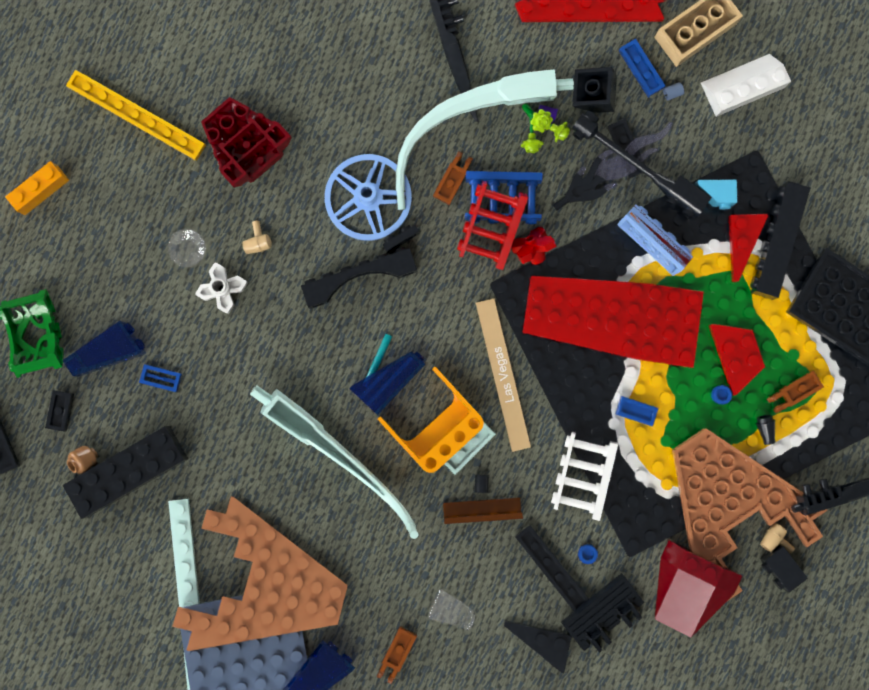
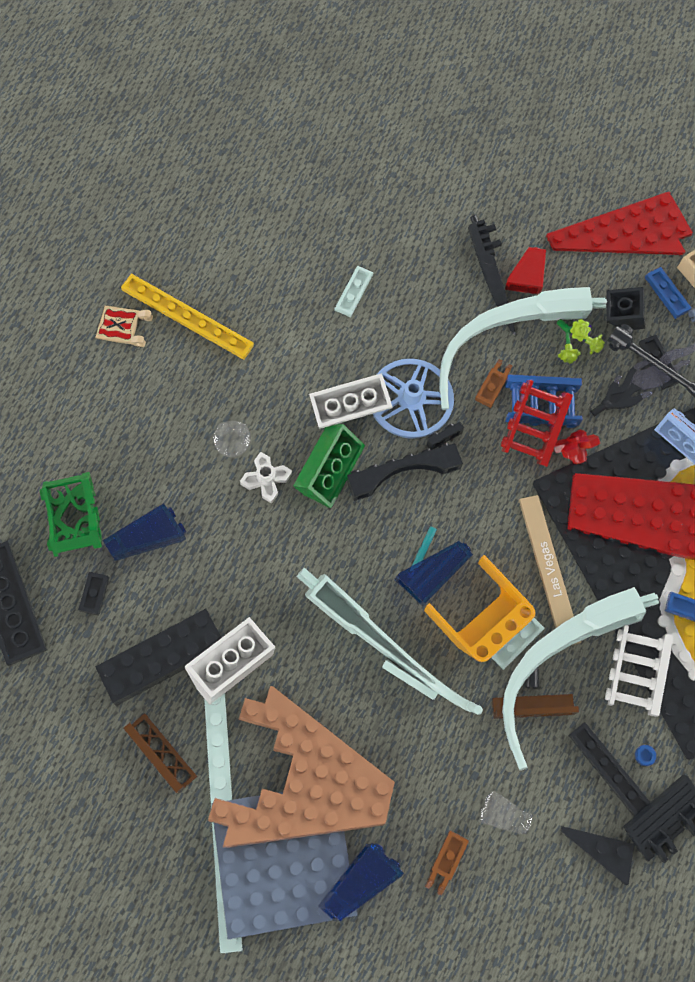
camera: 10 degrees left, 15 degrees down
light orange brick [5,161,69,215] -> none
medium nougat head [67,446,98,474] -> none
blue tile [139,364,182,392] -> none
dark red wedge [201,97,292,188] -> none
tan piece [243,221,272,254] -> none
none -> tan flag [96,306,153,347]
none -> reddish brown fence [123,713,197,794]
none -> white slope [185,617,275,704]
none -> green slope [293,423,365,508]
none -> white slope [309,373,392,429]
none -> light aqua tile [335,266,373,317]
none -> light aqua tile [382,659,438,700]
none -> light aqua piece [502,587,659,770]
none -> red slope [505,247,546,295]

